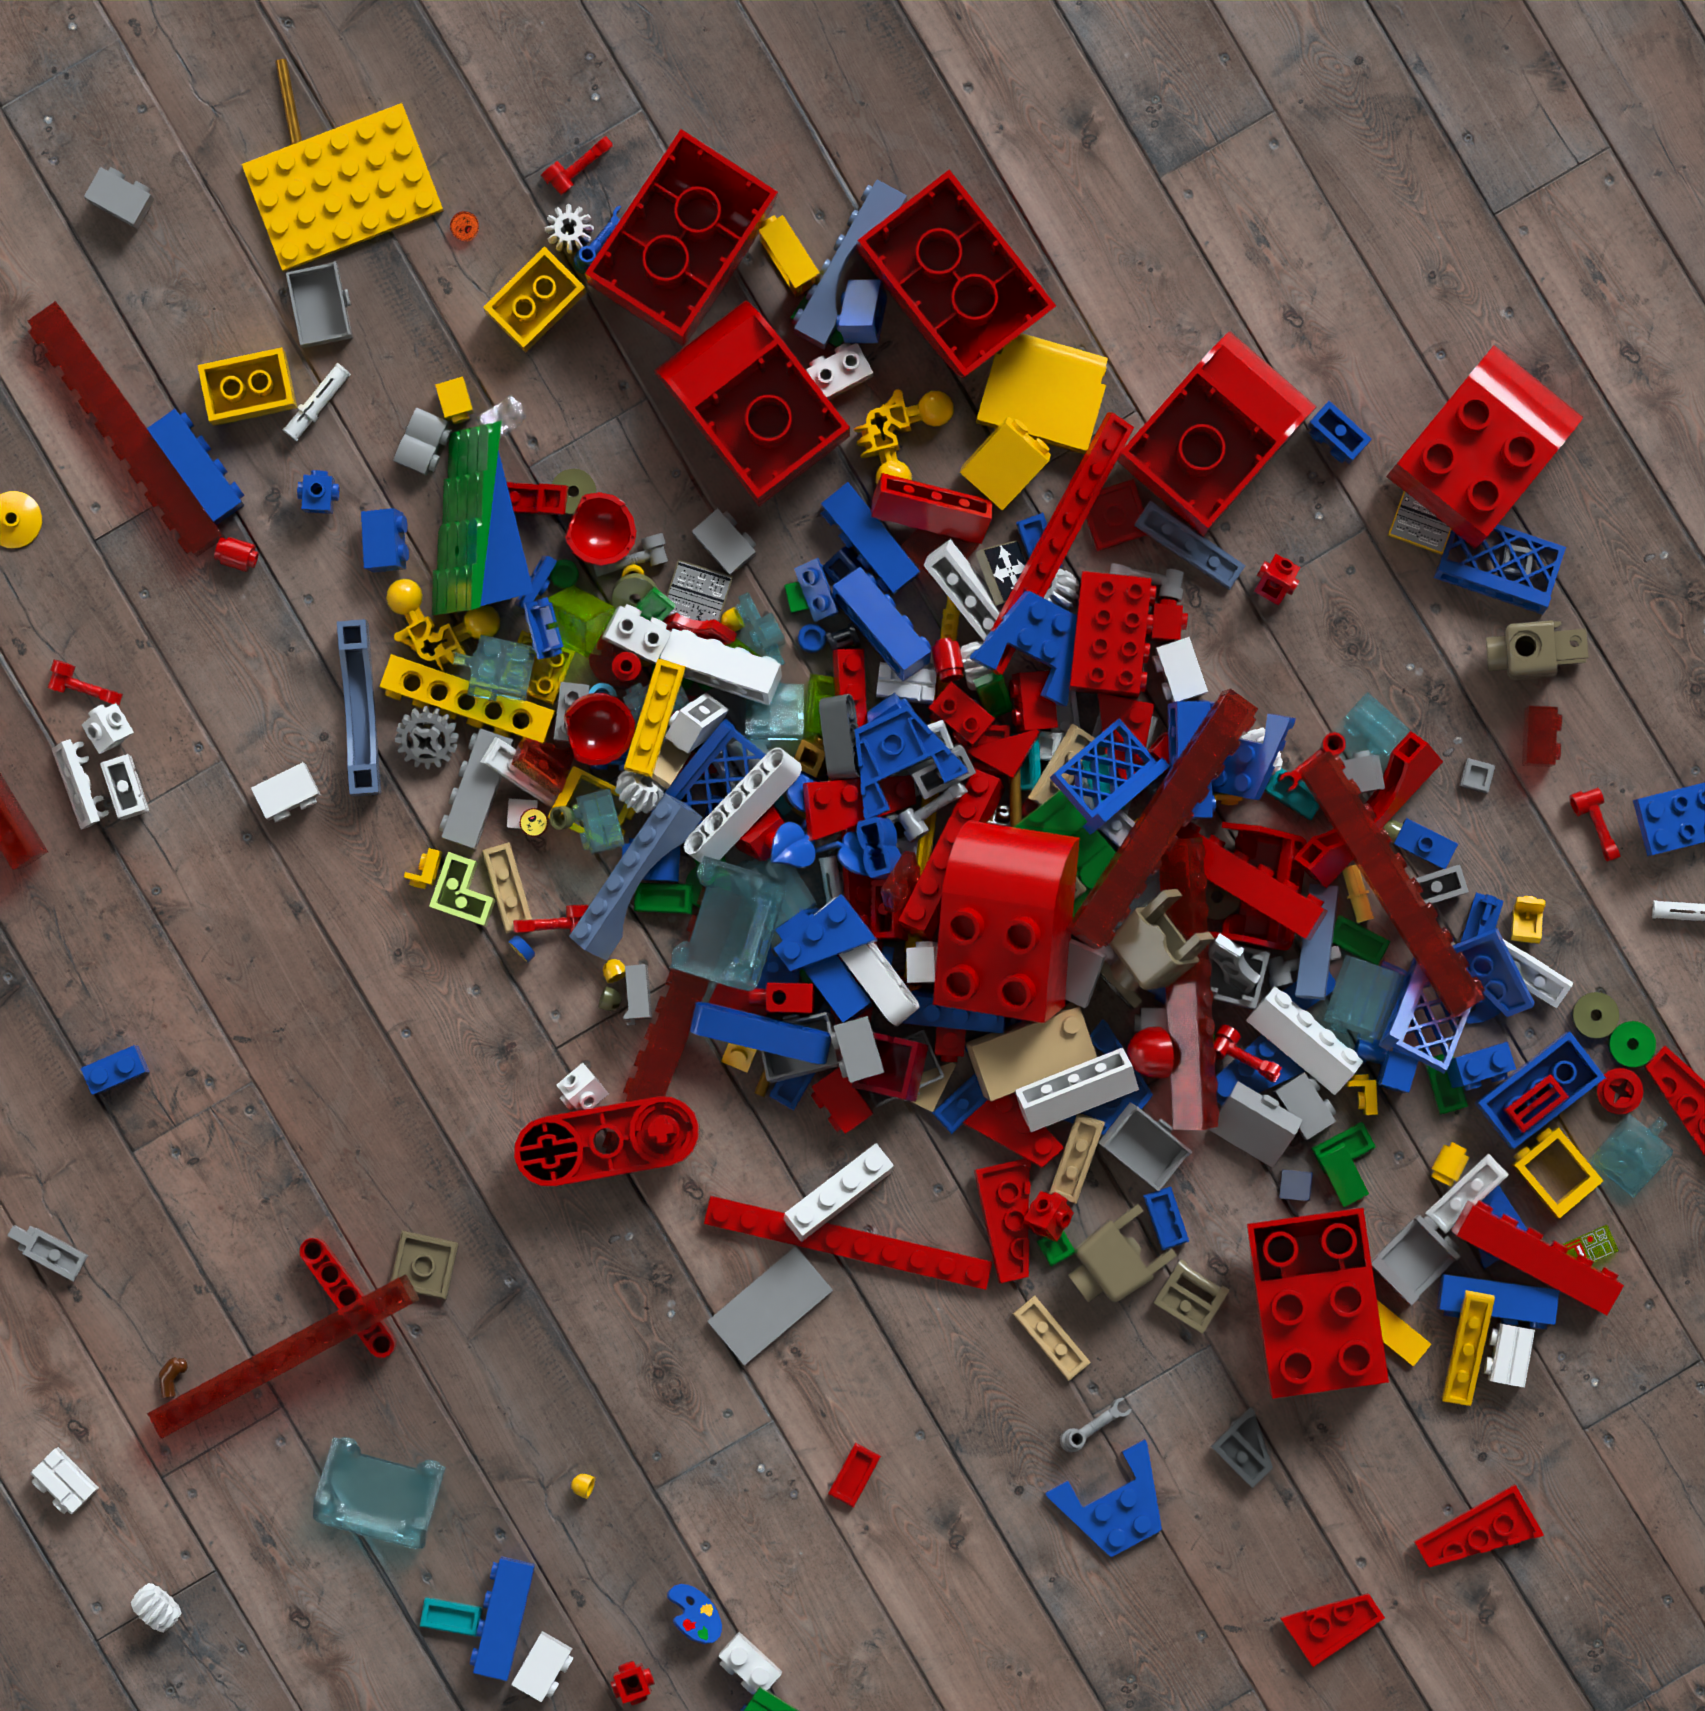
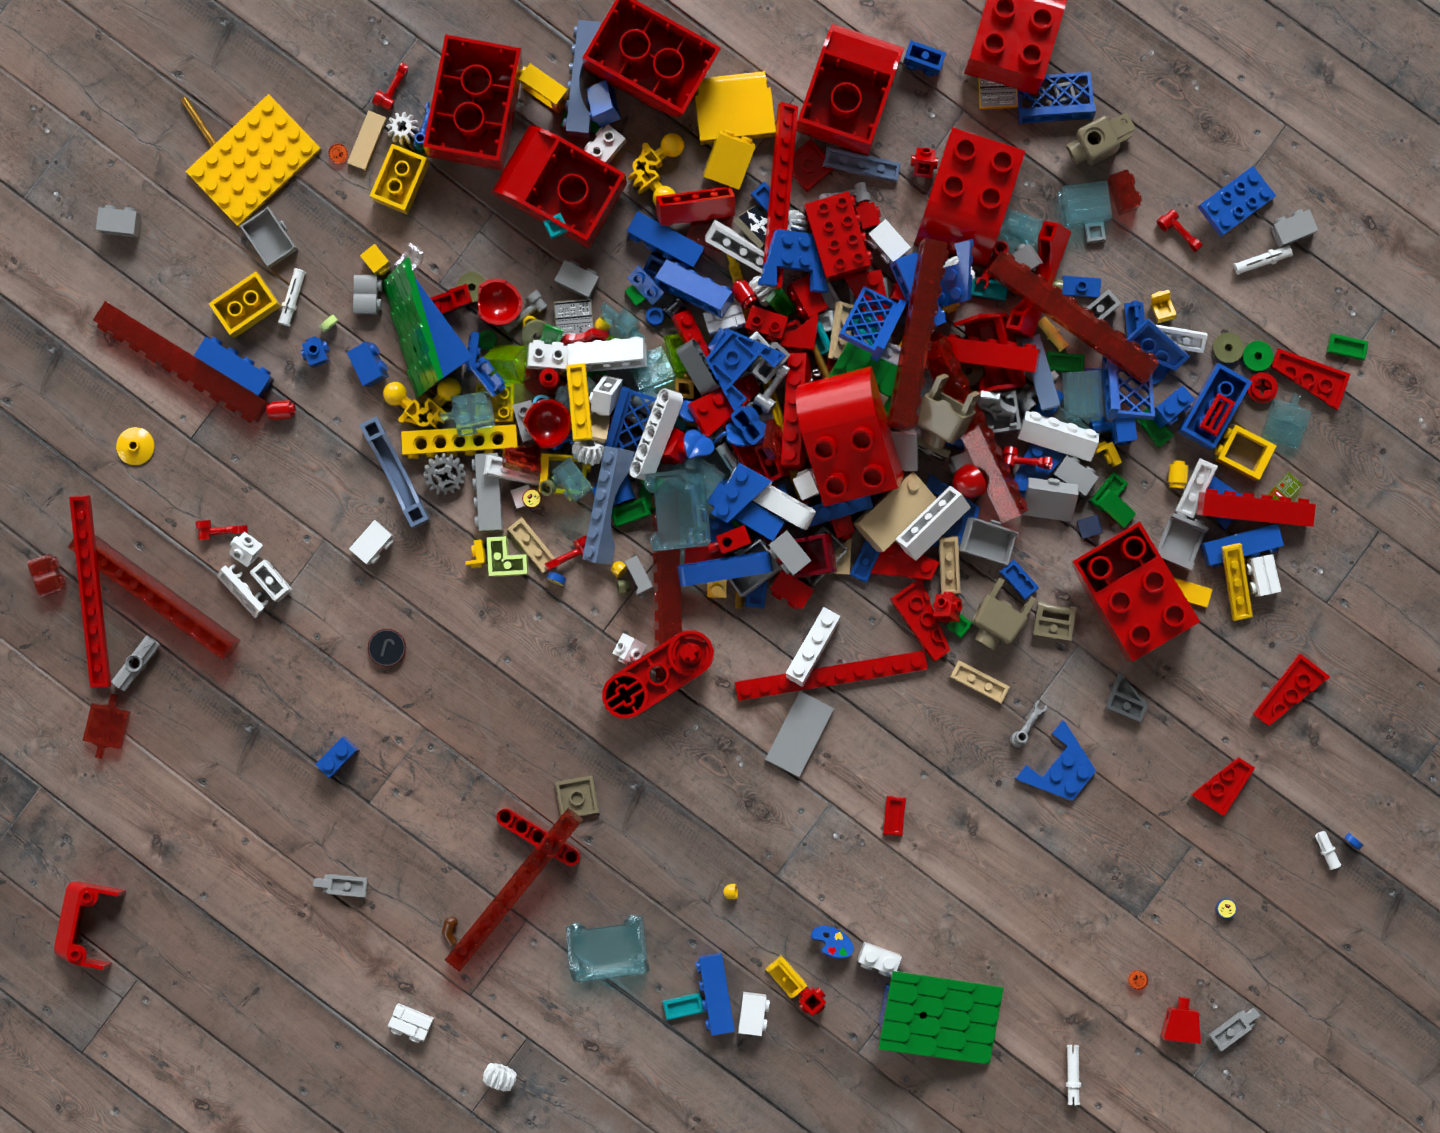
camera: 20 degrees left, 0 degrees up
none -> yellowish green tile [319,315,338,332]
none -> tan tile [347,110,387,171]
none -> black tile [368,629,407,667]
none -> teal tile [543,213,568,239]
none -> yellow hinge [765,955,807,998]
none -> red brick [913,127,1026,268]
none -> clear light blue brick [1057,181,1113,228]

